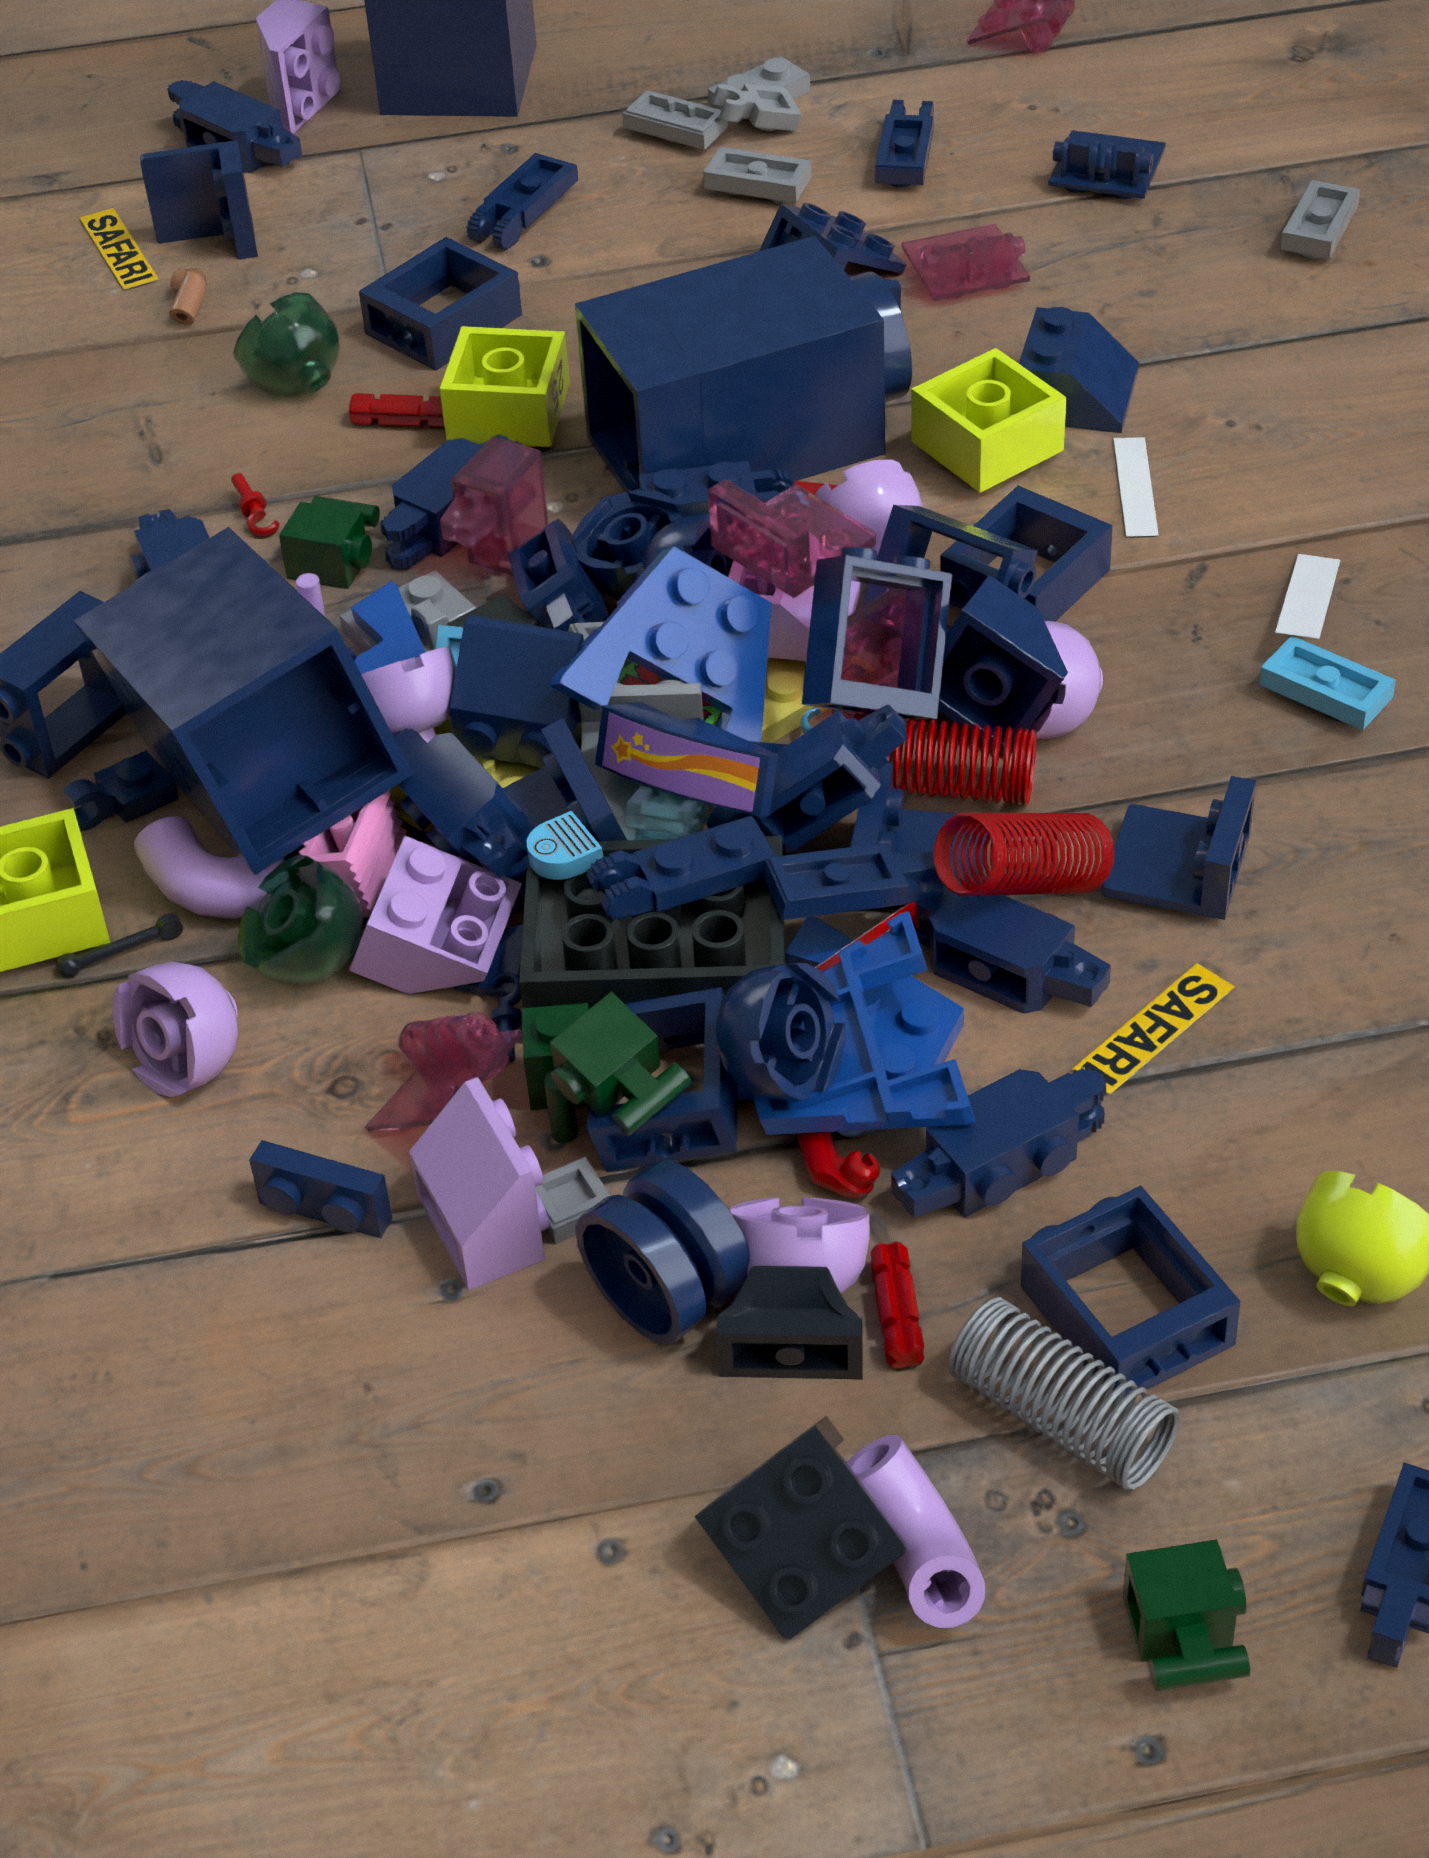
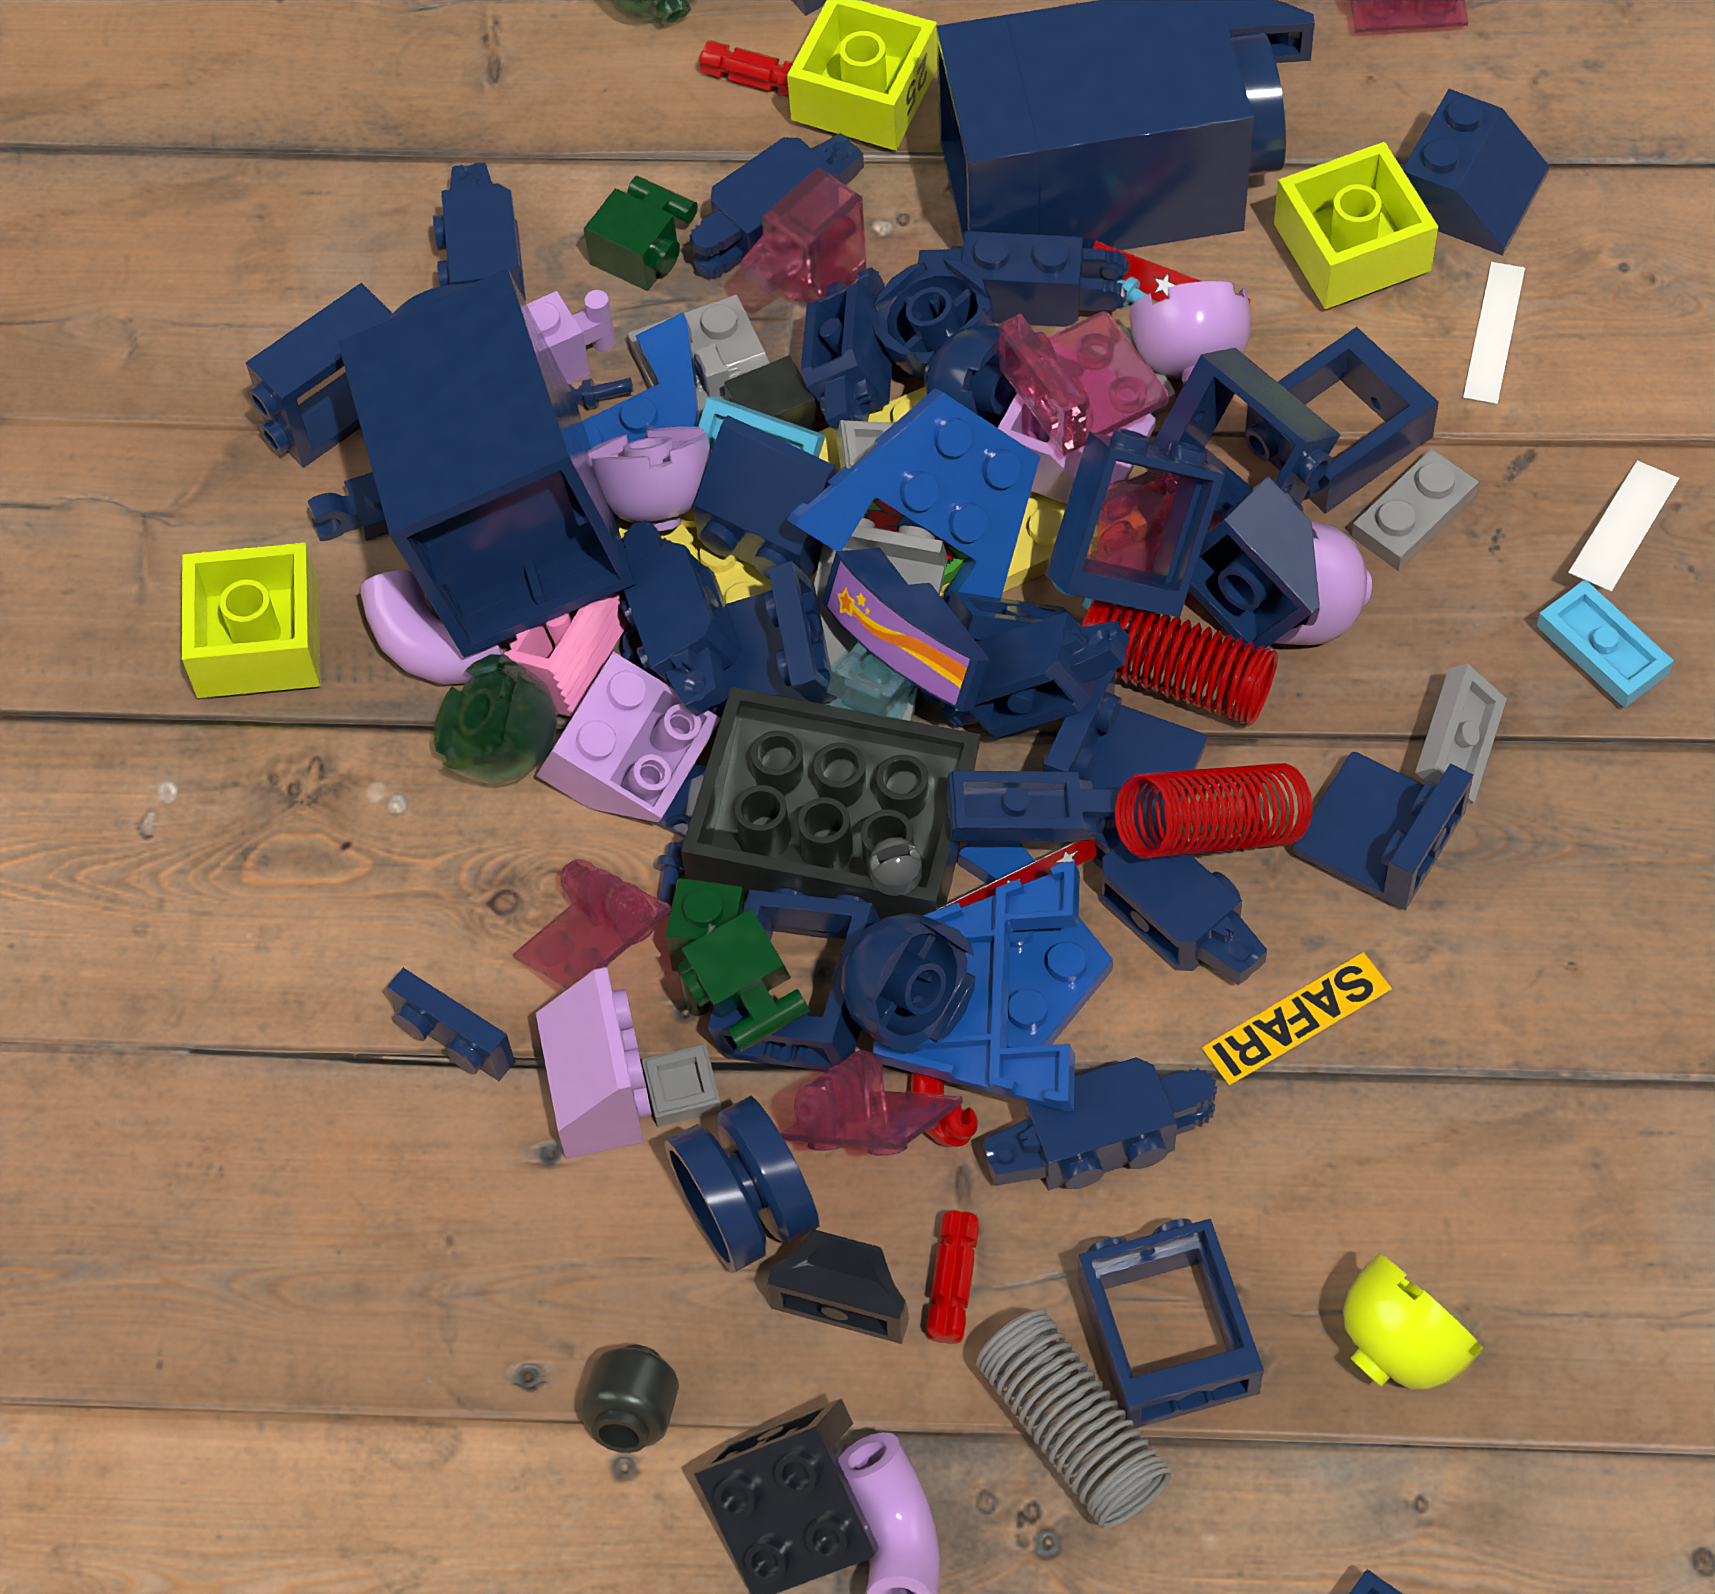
camera: 15 degrees right, 15 degrees up
black hinge [56,913,183,978] -> none
lavender cylinder [112,961,238,1098] -> none
red hand [231,473,280,537] -> none
medium azure tile [527,811,603,880] -> none
dark blue hinge [587,816,776,920] -> none
lavender cylinder [730,1197,870,1294] -> none
none -> pearl dark grey head [580,1345,679,1453]
none -> clear pink hinge [780,1050,963,1156]
none -> dark grey hinge [869,837,922,896]
none -> light grey plate [1351,448,1479,571]
none -> light grey plate [1415,663,1507,804]

